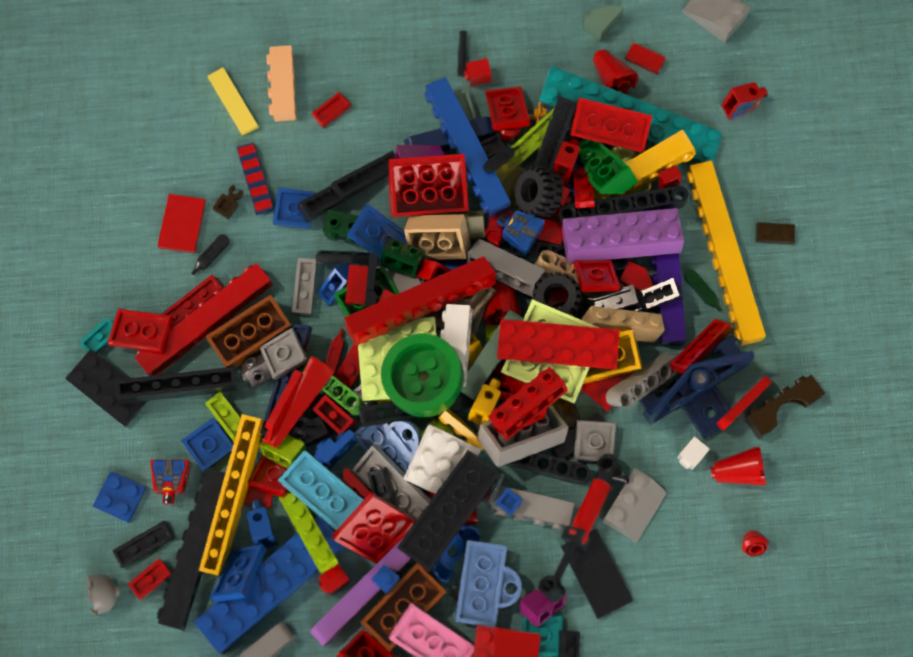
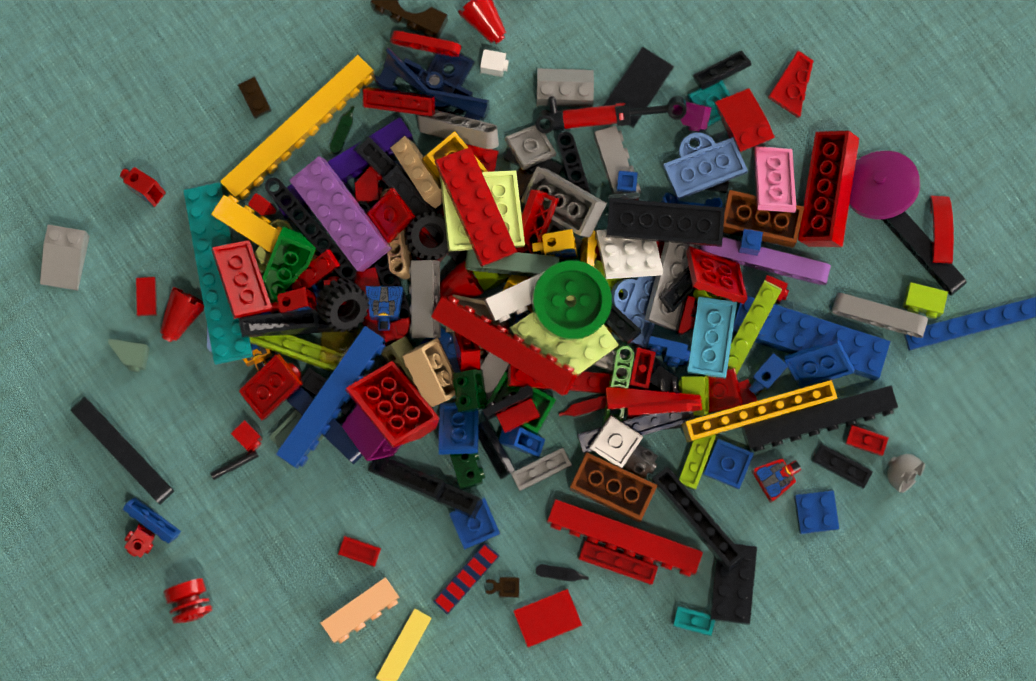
camera: 125 degrees left, 5 degrees up
red tile [107,308,174,354] -> none
black piece [483,146,520,174] -> none
red brick [487,366,568,441] -> none

